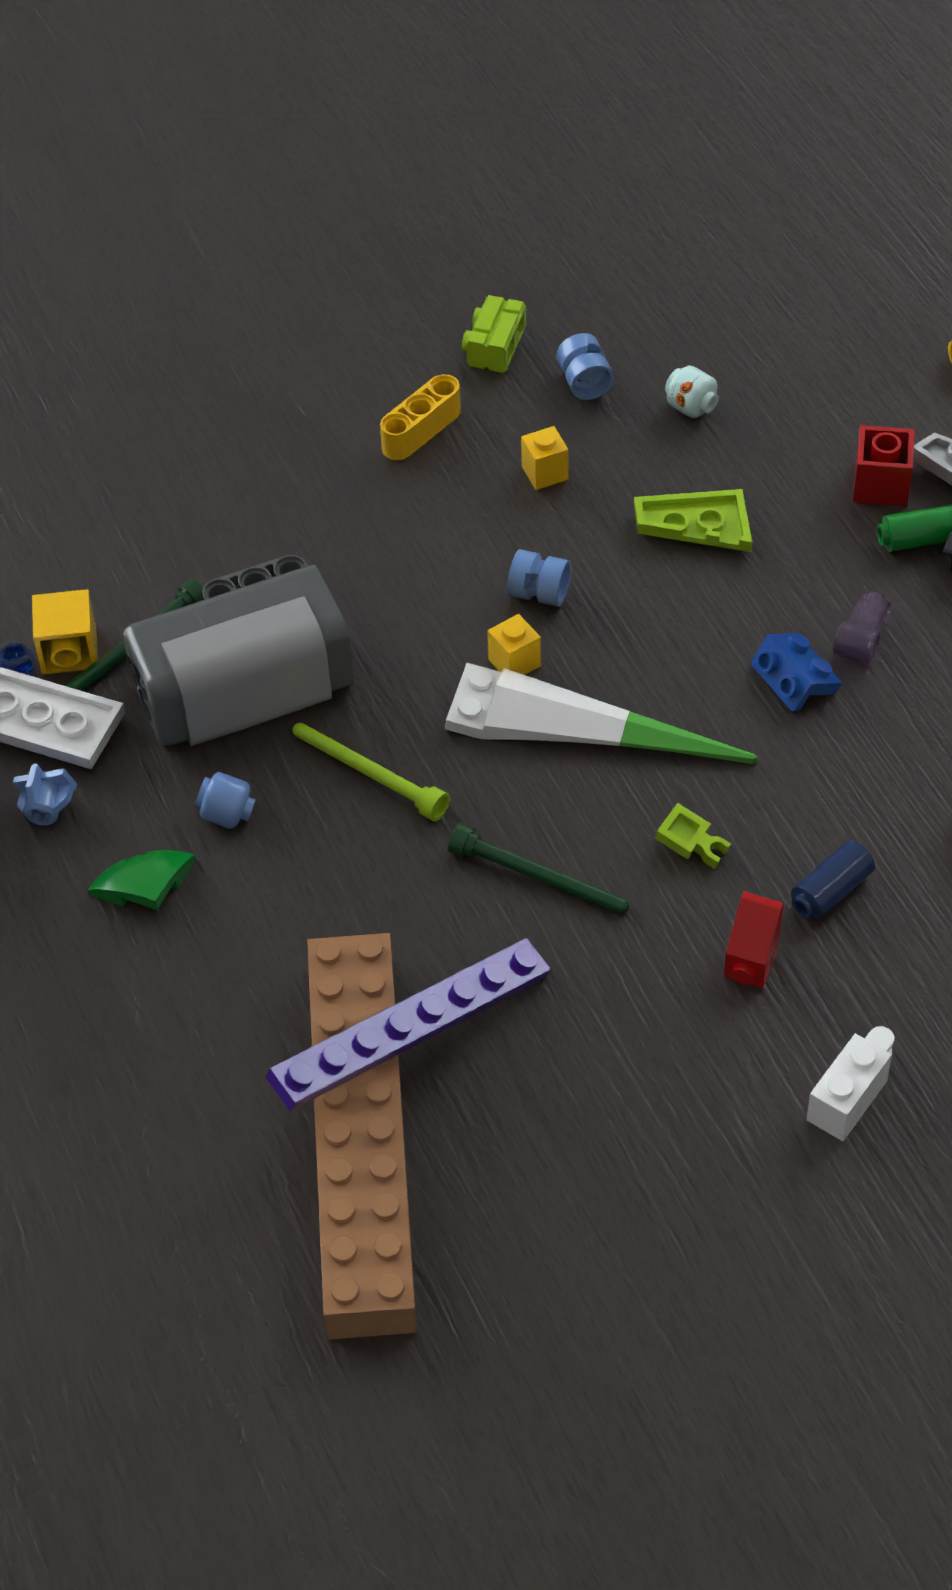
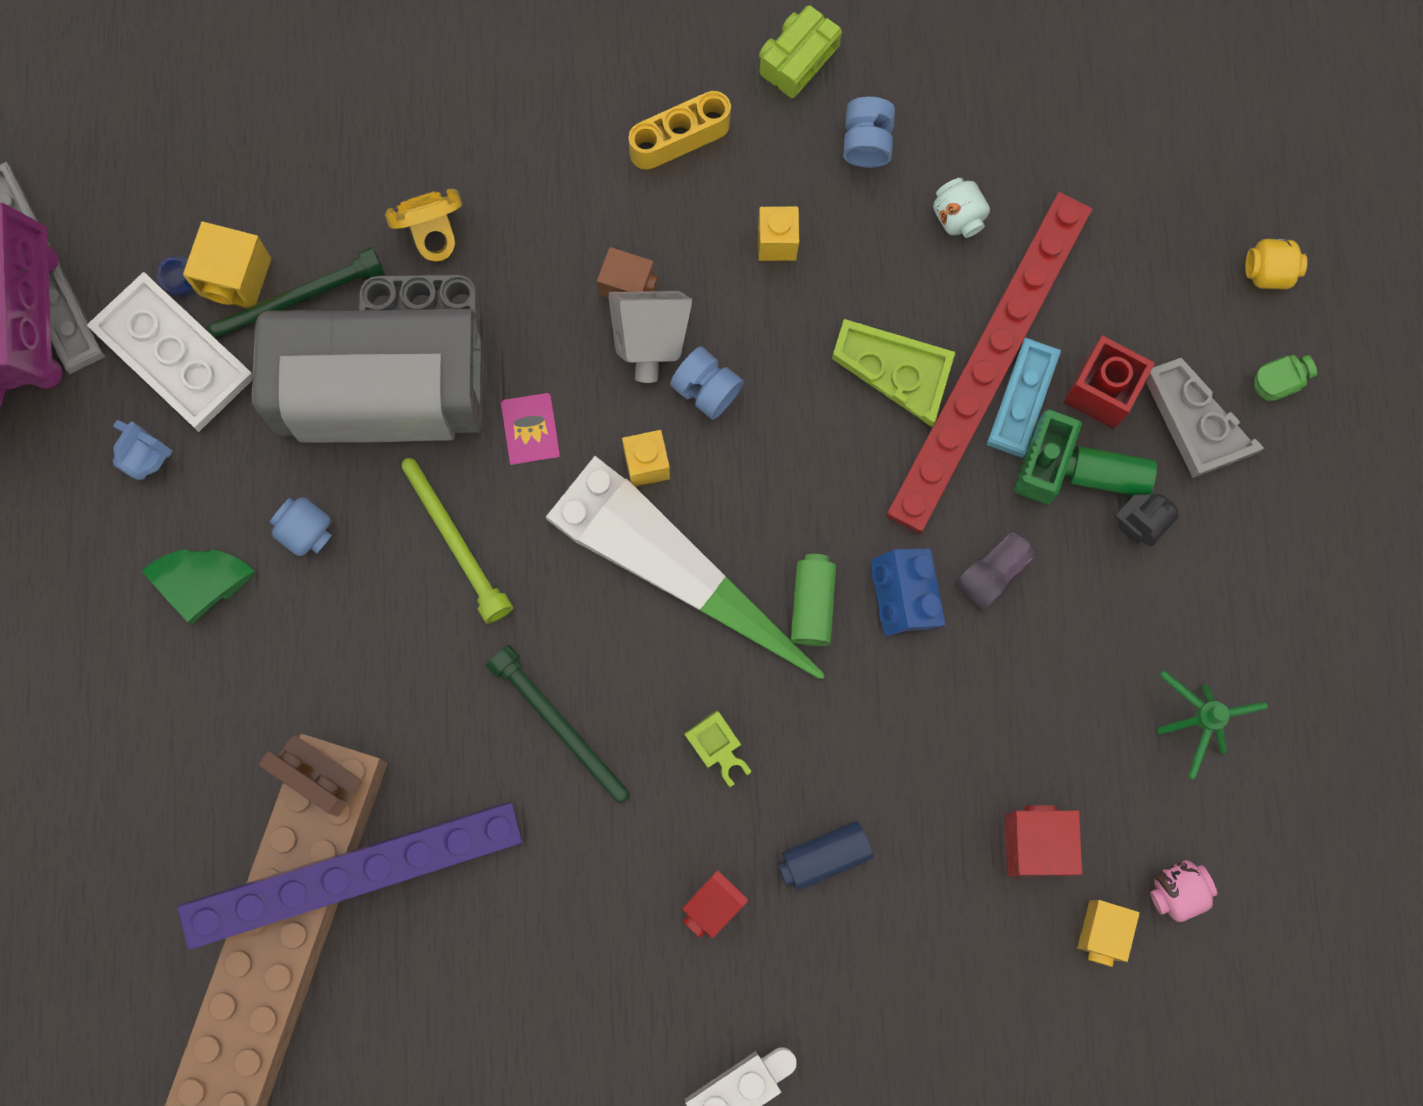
camera: 15 degrees right, 25 degrees up
none -> reddish brown bracket [258,735,362,817]
none -> yellow tile [385,189,462,262]
none -> dark pink sticker [501,393,560,465]
none -> dark orange brick [597,247,659,299]
none -> light grey torso [609,291,692,383]
none -> bright green brick [791,554,836,646]
none -> red plate [886,192,1093,535]
none -> medium azure tile [986,338,1061,458]
none -> green brick [1013,410,1082,505]

